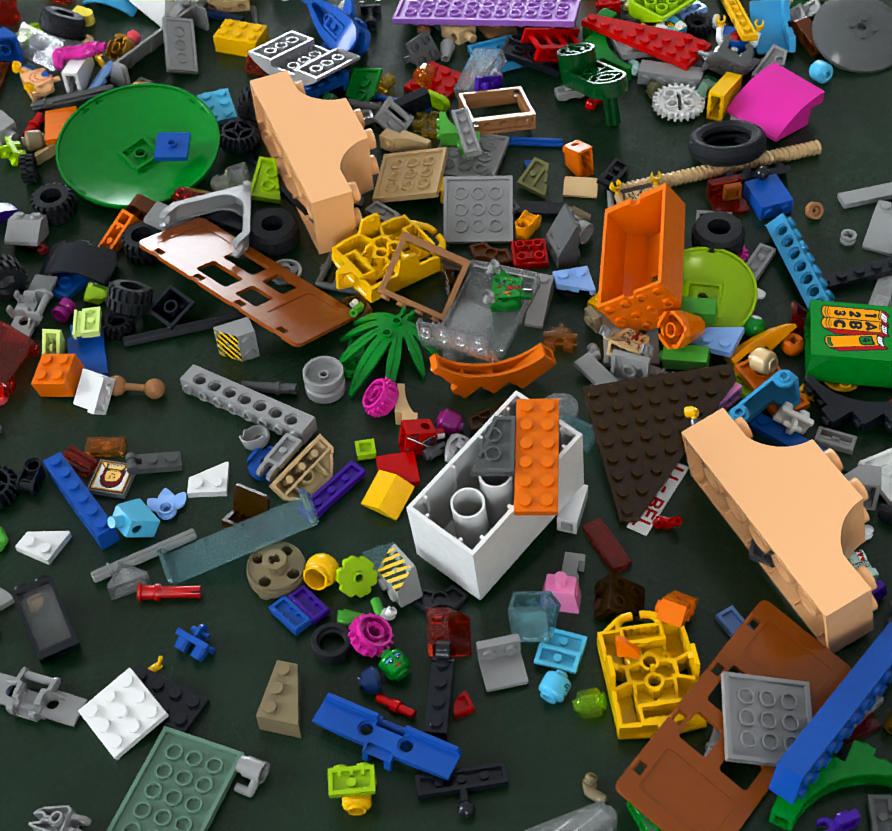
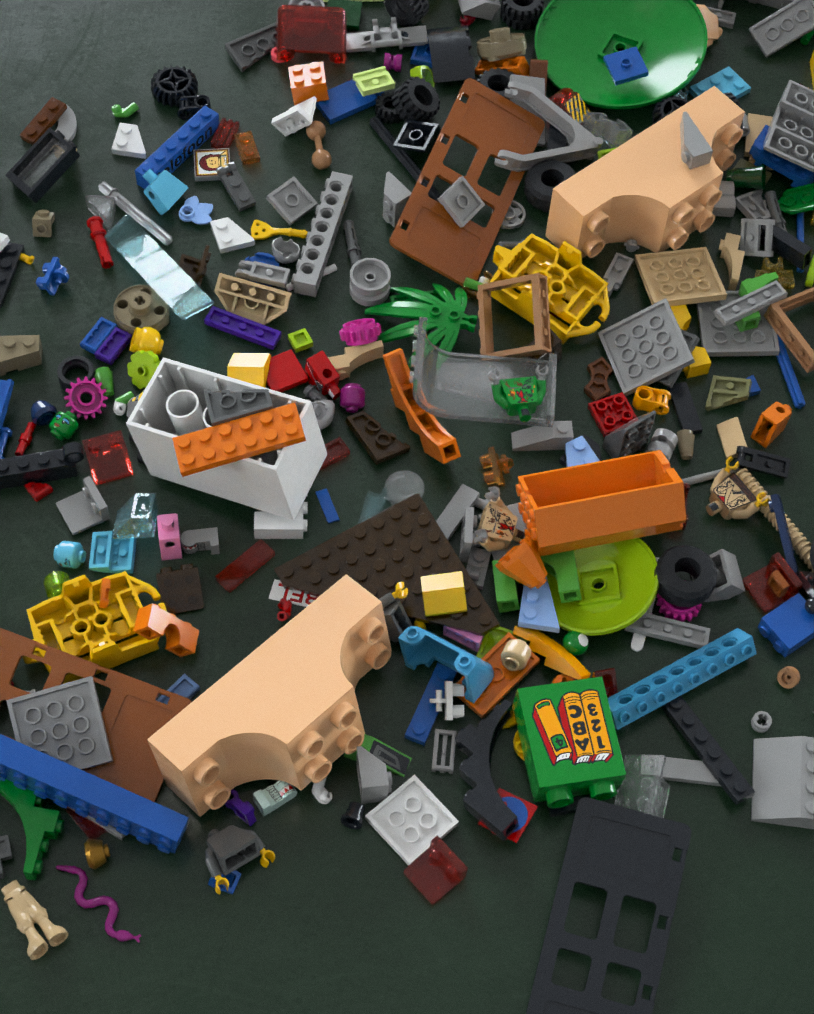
camera: 65 degrees right, 10 degrees up
yellowish green slope [42,329,67,354] -> none
none -> dark tan bracket [32,210,55,237]
none -> yellow piece [251,219,308,240]
none -> light grey hinge [266,176,318,226]
none -> yellow slope [421,571,467,617]
none -> light grey hinge [437,176,485,228]
none -> dark tan piece [477,27,527,61]
none -> light grey slope [680,111,713,169]
none -> dark blue plate [768,494,799,576]

